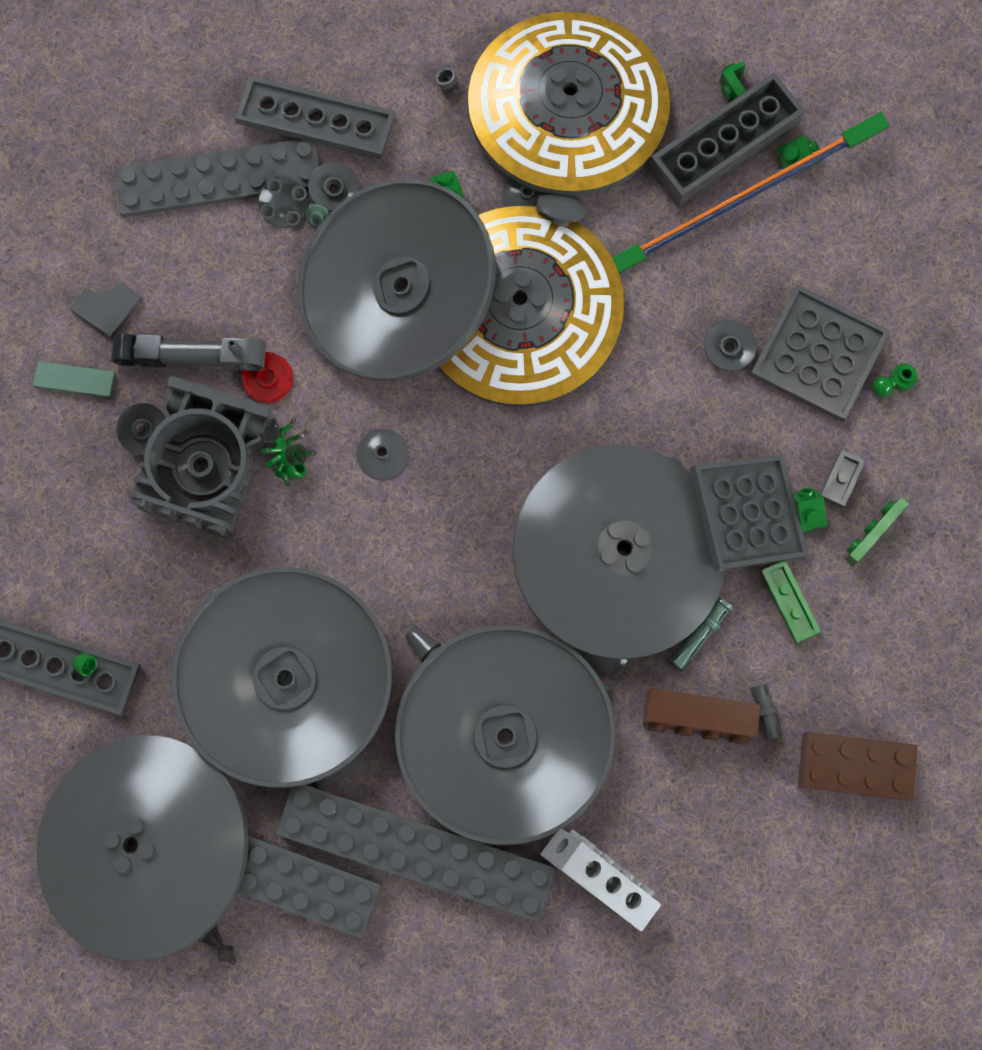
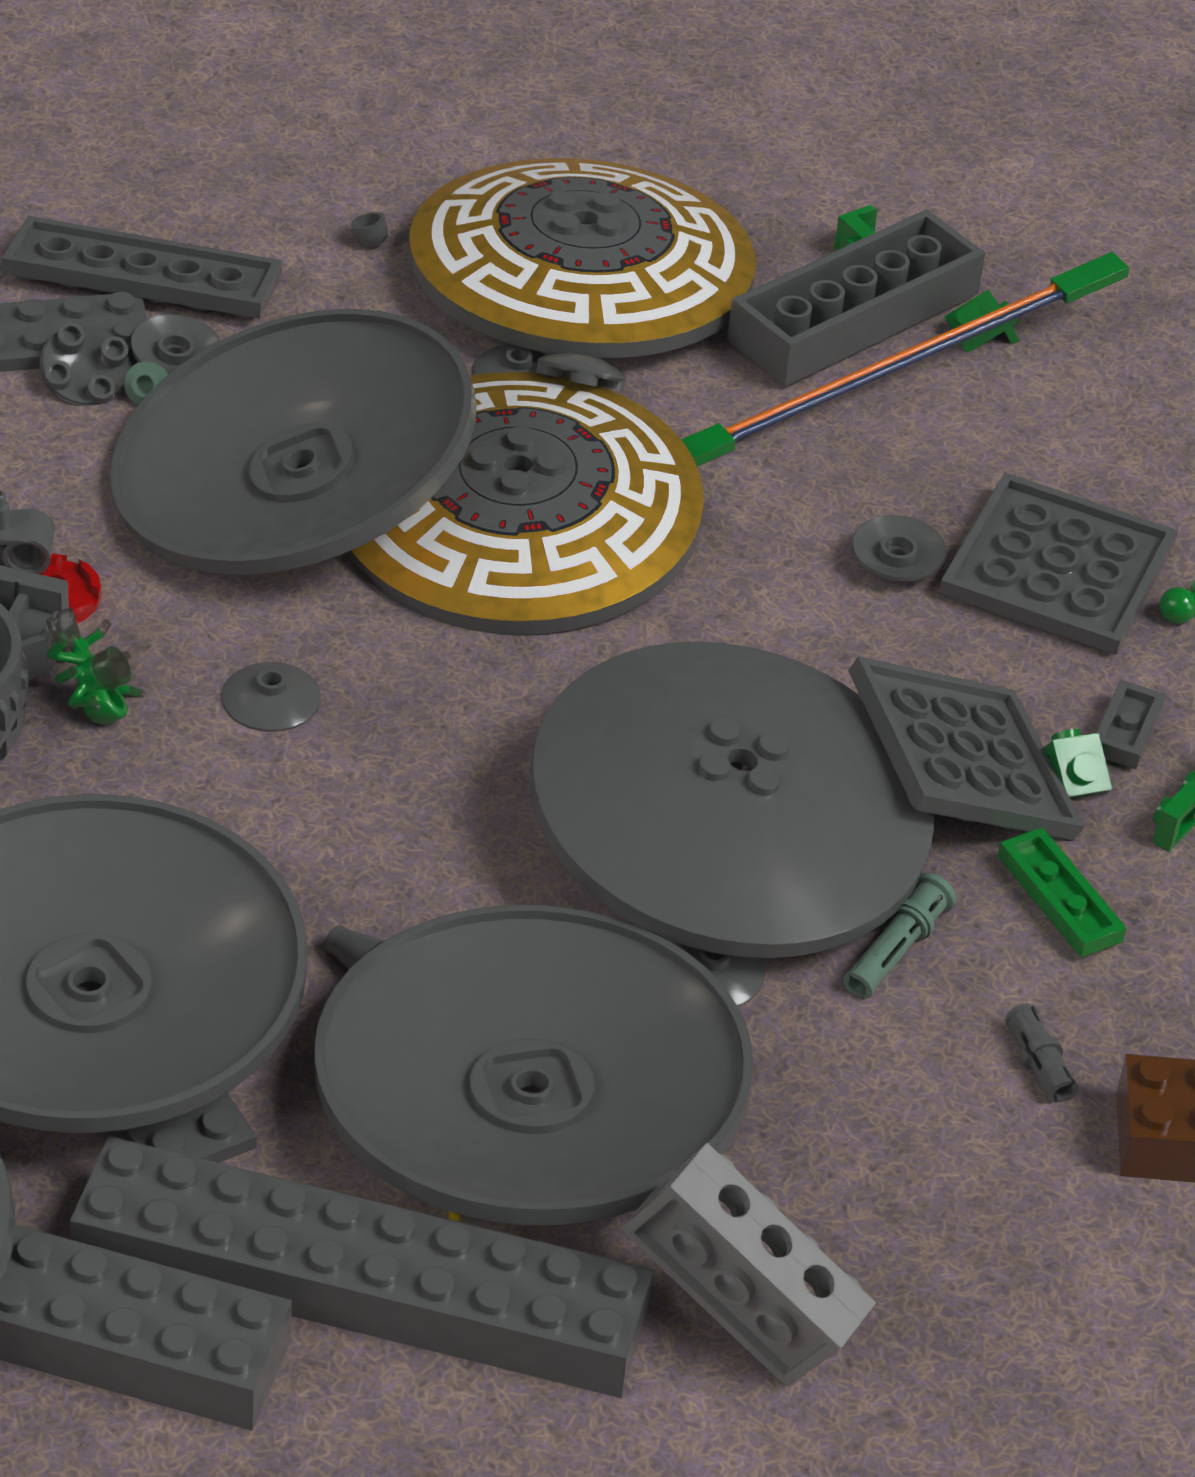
camera: 10 degrees left, 35 degrees down
reddish brown brick [642,688,761,745] -> none

